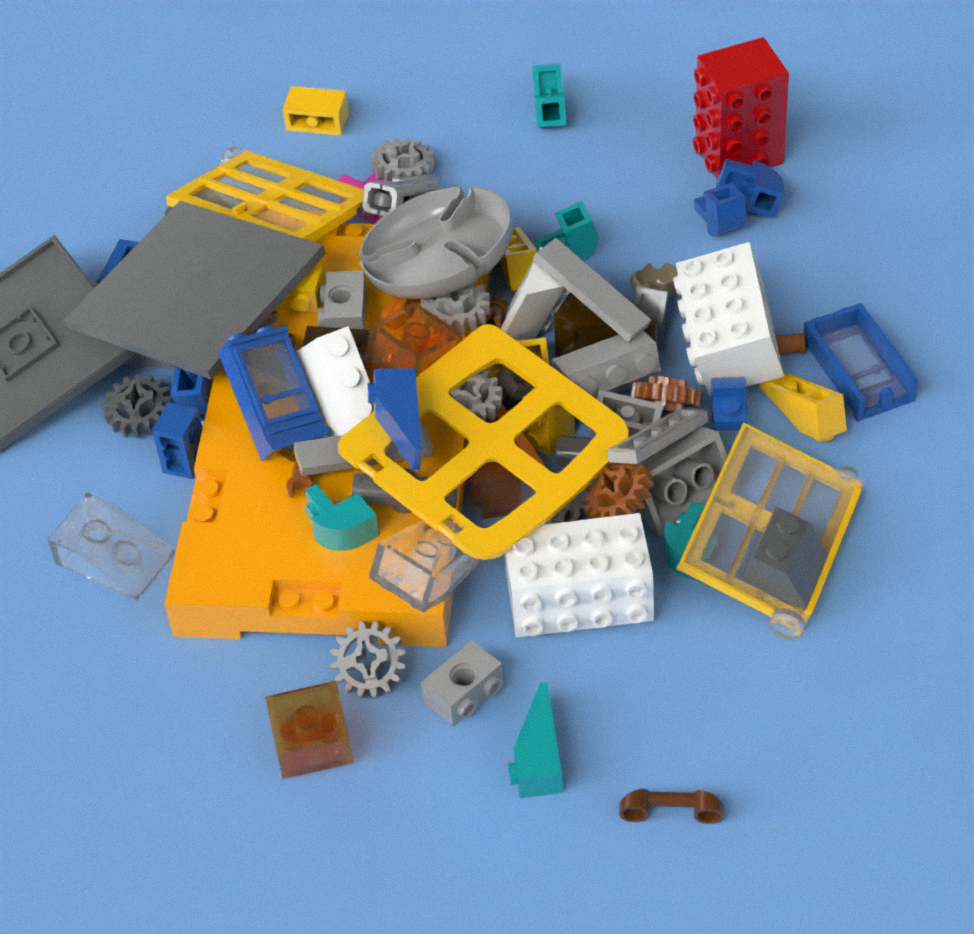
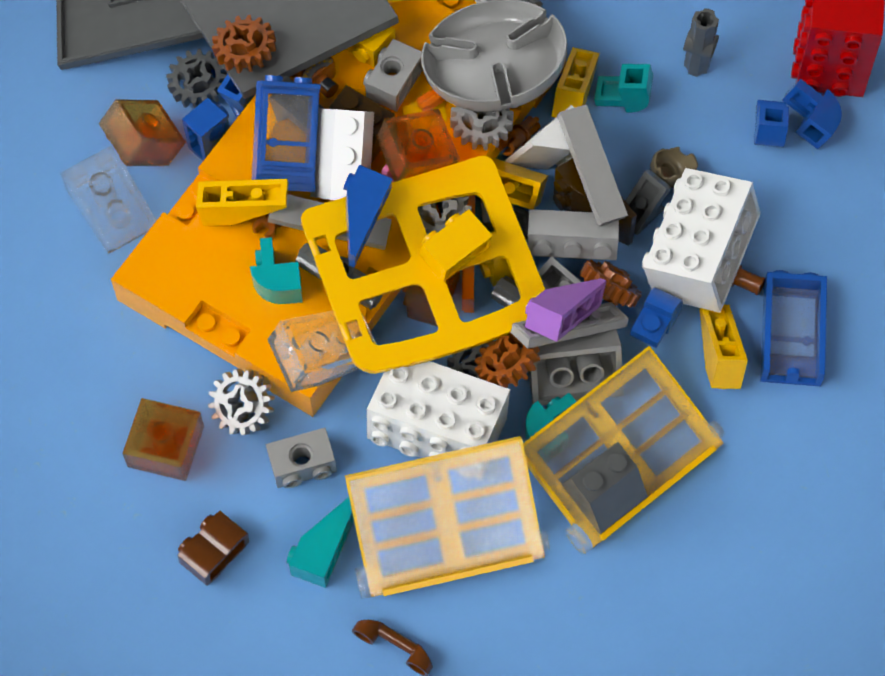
camera: 25 degrees right, 15 degrees up
none -> clear orange brick [98,99,186,166]
none -> reddish brown brick [177,511,249,586]
none -> yellow slope [196,179,288,226]
none -> dark orange gear [212,15,276,73]
none -> clear door [344,436,550,599]
none -> yellow brick [420,209,493,282]
none -> medium lavender slope [525,278,606,342]
none -> dark grey piece [683,8,719,77]

